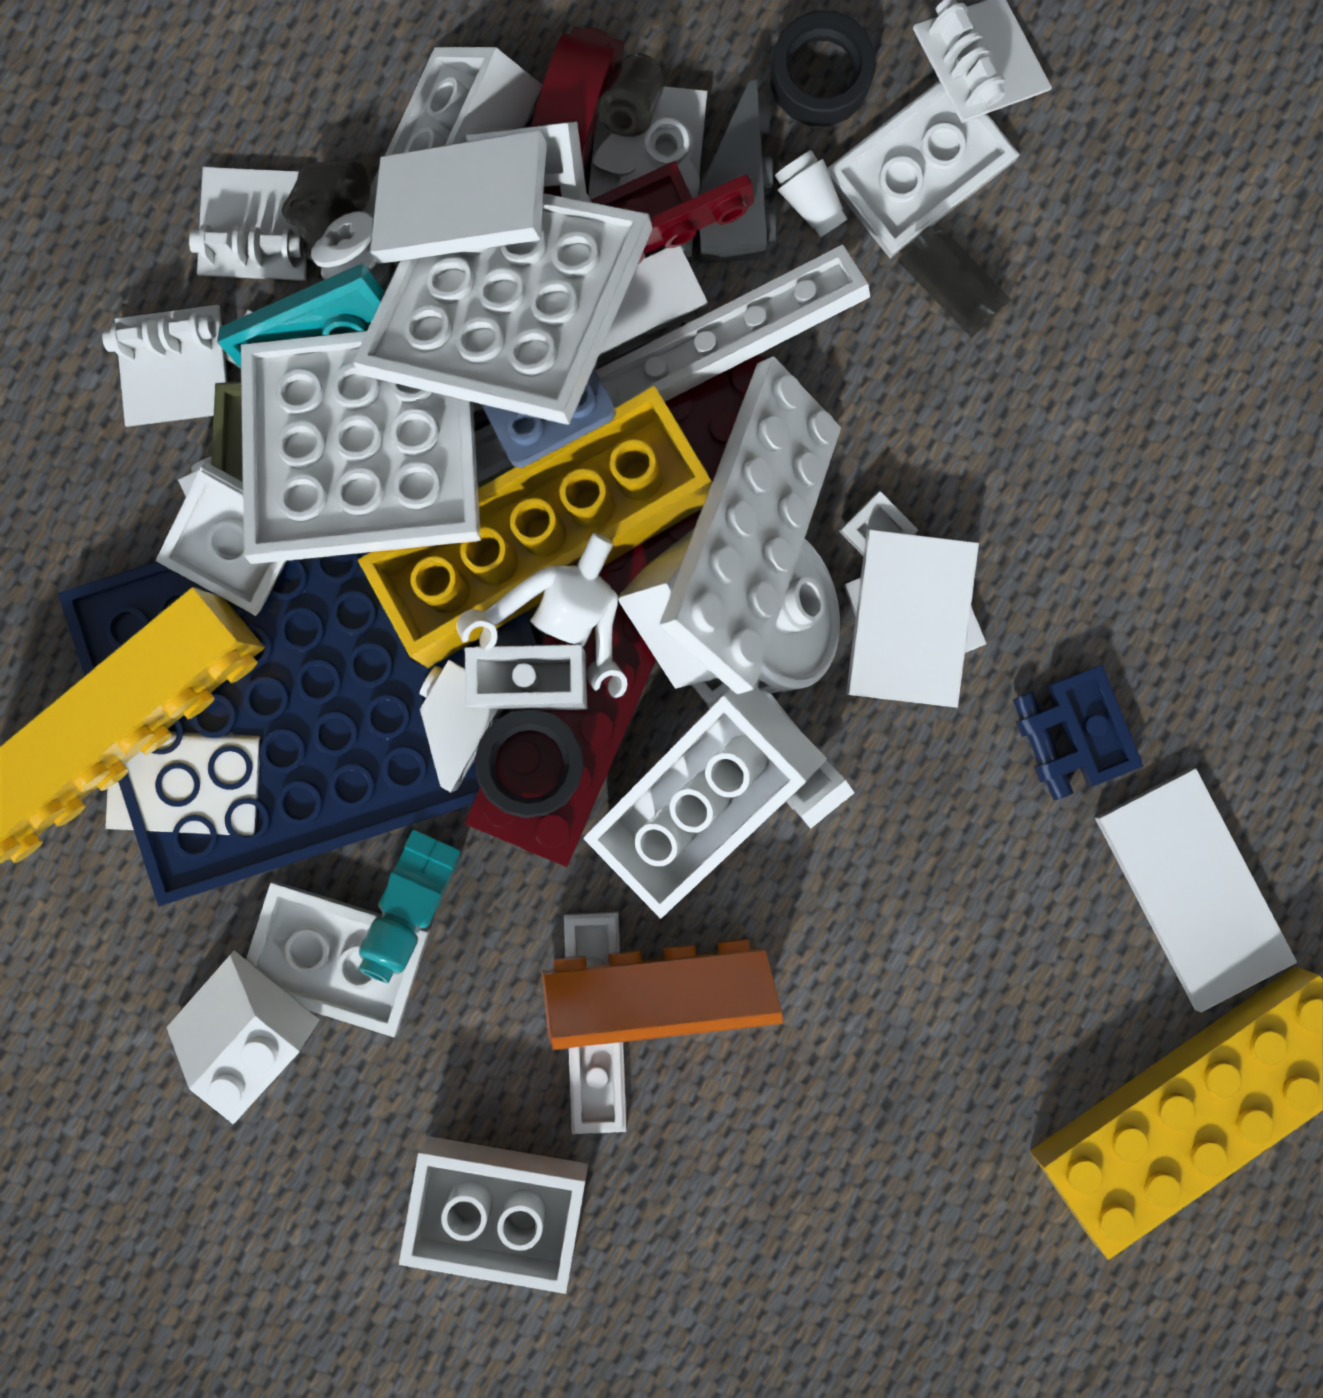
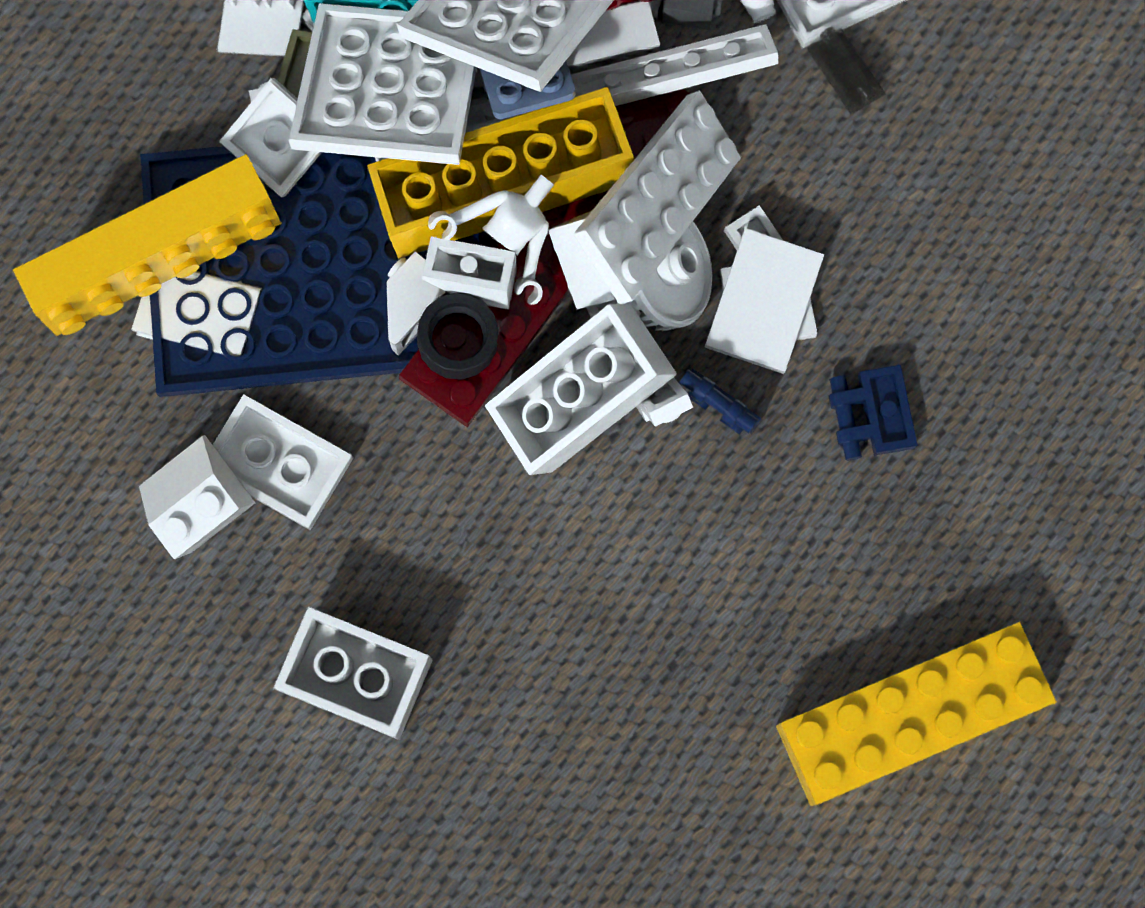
camera: 15 degrees right, 10 degrees down
teal piece [358,830,461,984] -> none
orange slope [542,939,783,1050] -> none
white tile [564,912,626,1134] -> none
white tile [1095,768,1297,1013] -> none
none -> dark blue plate [679,369,762,435]

